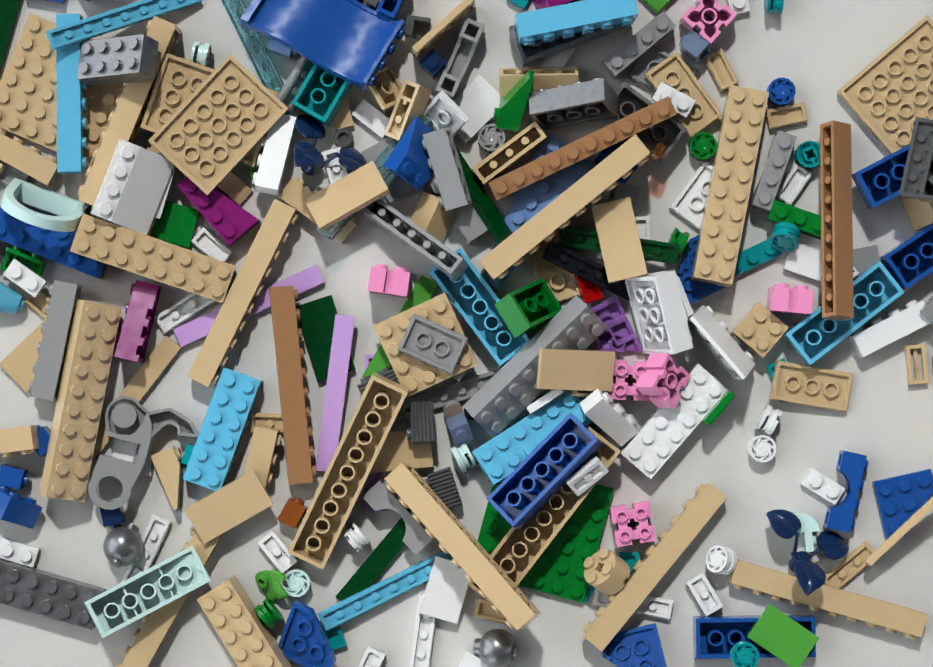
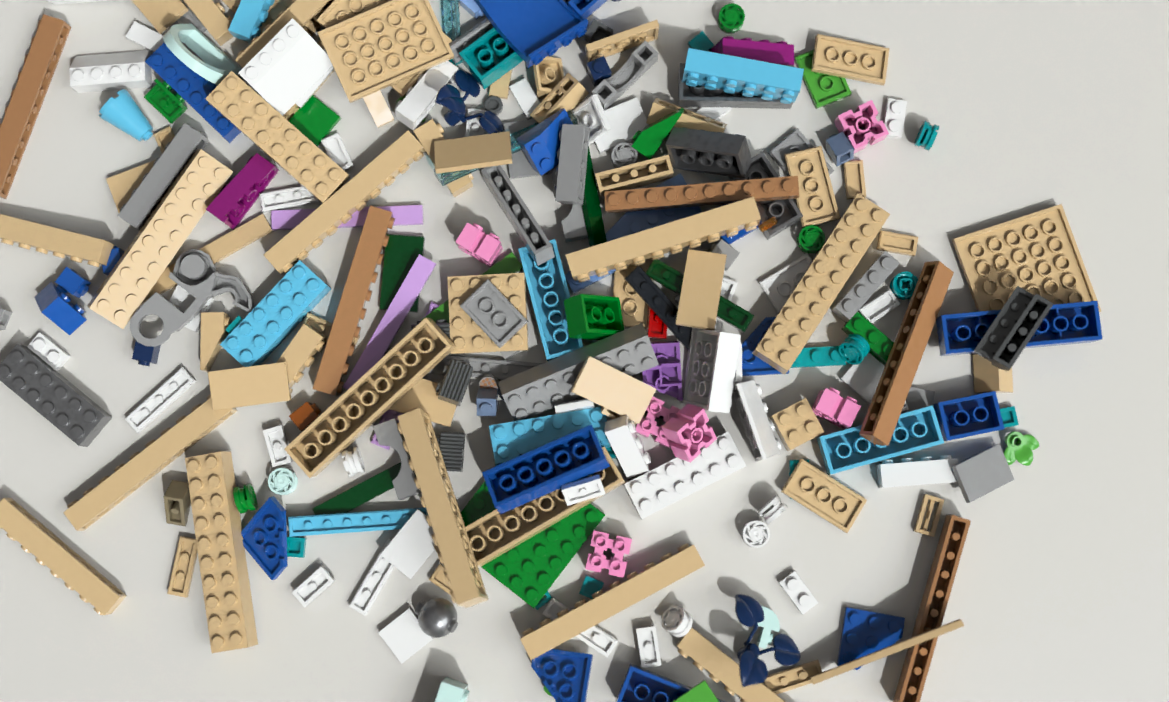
camera: 30 degrees right, 5 degrees down
white plate [3,259,48,298] -> none
light aqua slope [84,546,211,638] -> none
flat silver brick [103,523,143,568] -> none
magenta wedge [177,177,261,247] -> none
bright green plate [255,569,289,602] -> none
tan slope [410,192,459,243] -> none
light aqua wheel [451,442,477,473] -> none
tan brick [584,548,630,595] -> none
light grey arch [601,11,676,79] -> none
white plate [651,82,696,118] -> none
green wheel [668,227,690,259] -> none
green tile [701,391,735,425] -> none
blue wheel [766,77,796,107] -> none
blue arch [823,450,868,533] -> none
none -> dark tan slope [164,480,191,526]

